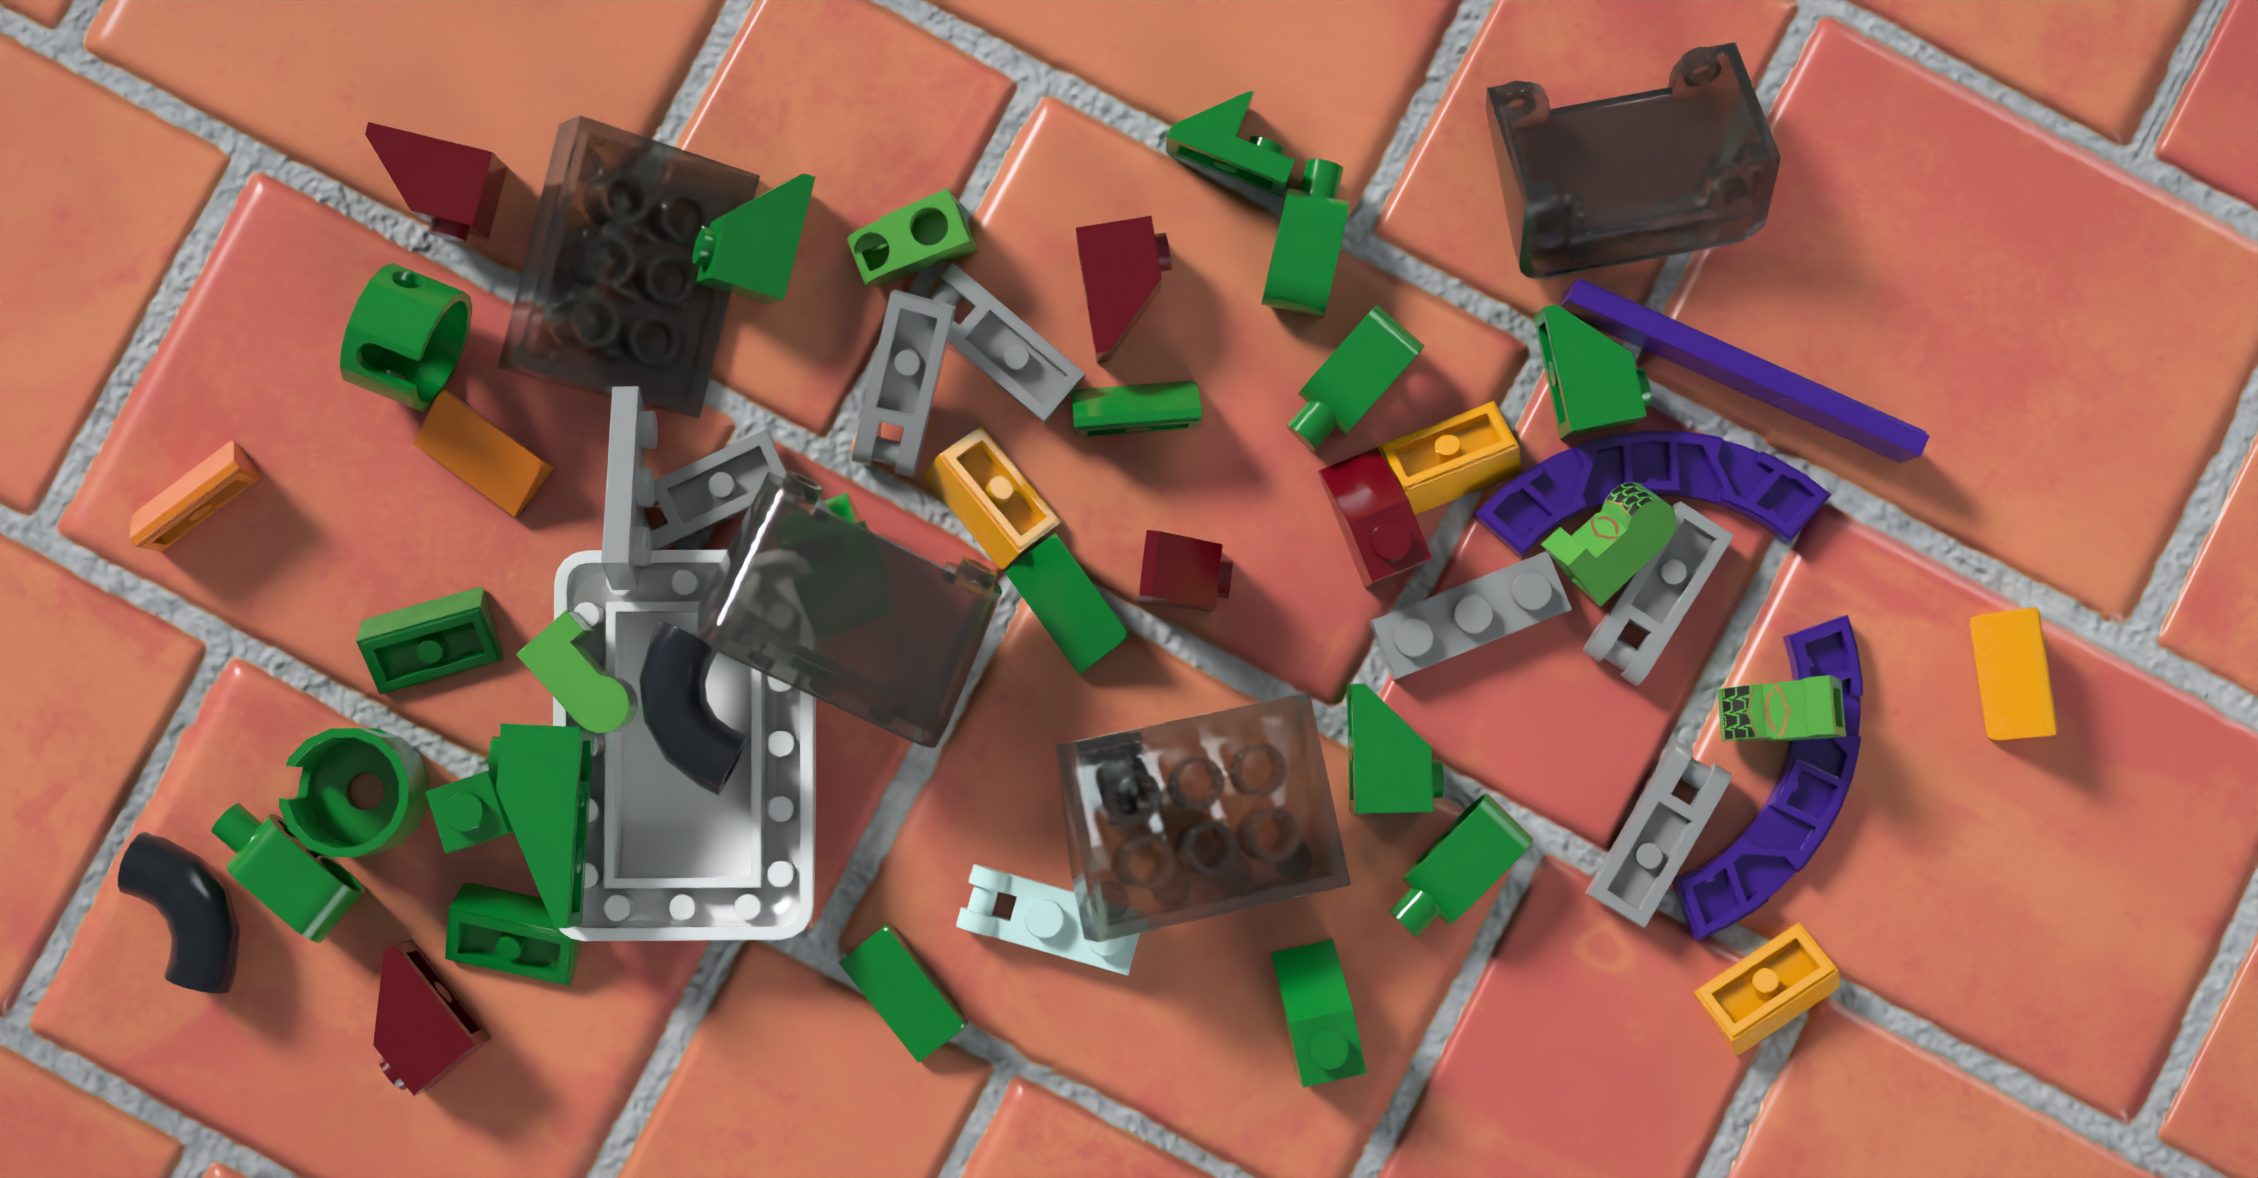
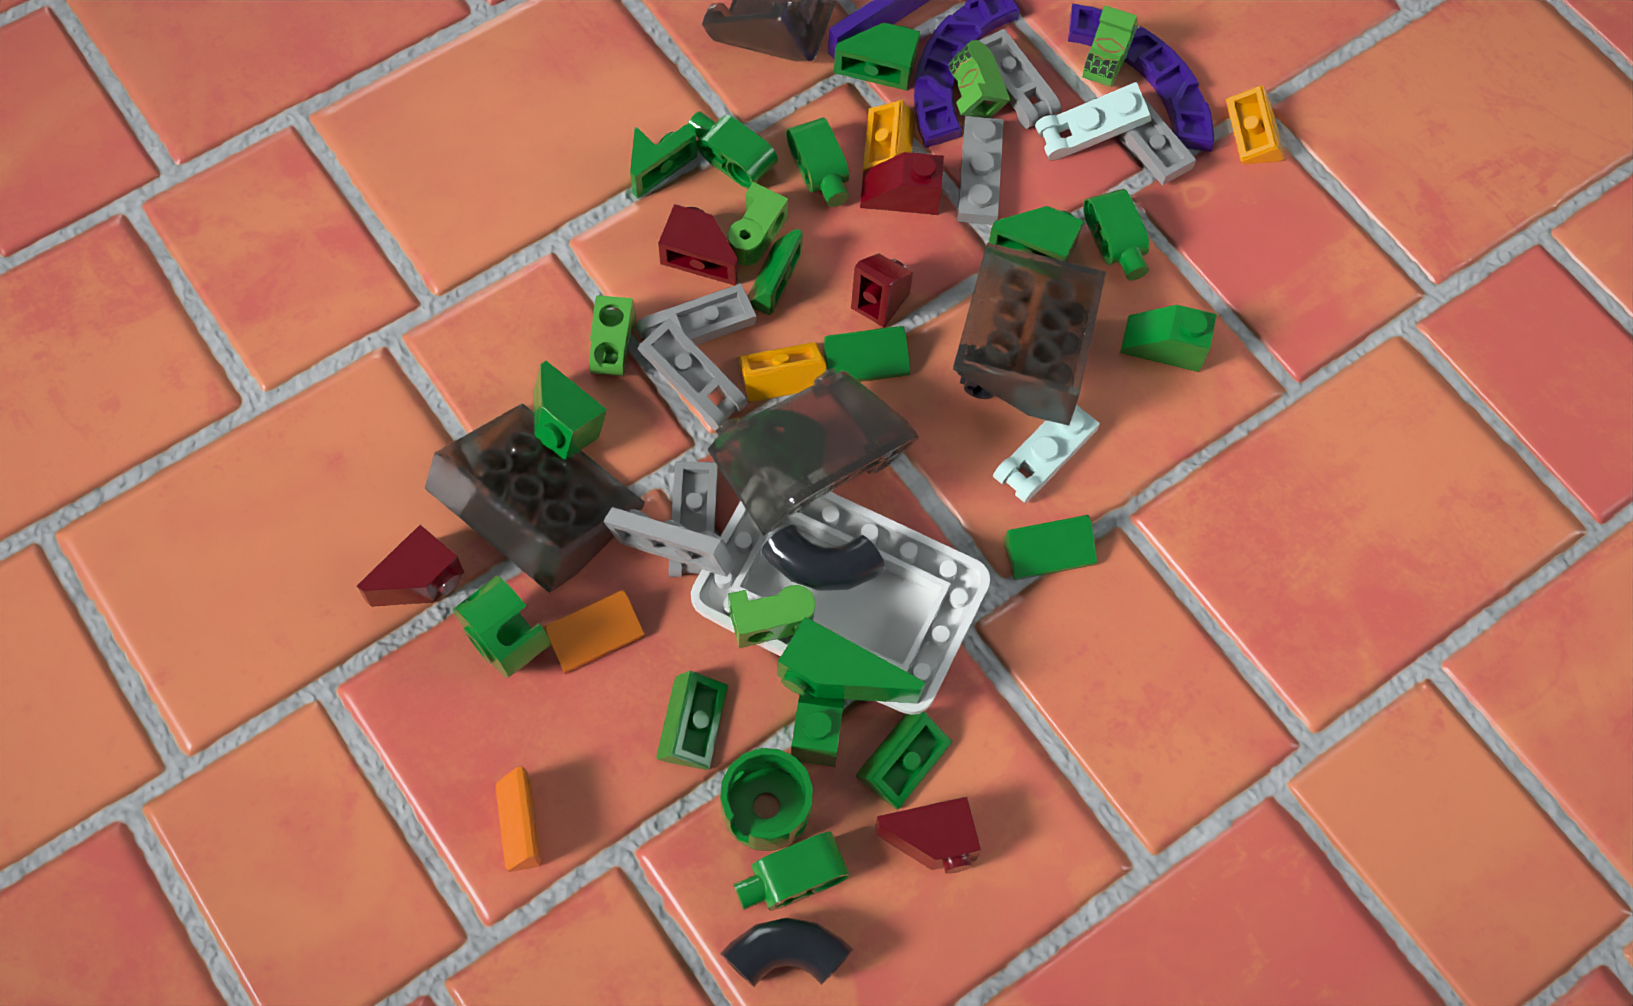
camera: 60 degrees left, 20 degrees down
none -> bright green leg [728,182,788,266]
none -> light aqua plate [1035,82,1151,161]

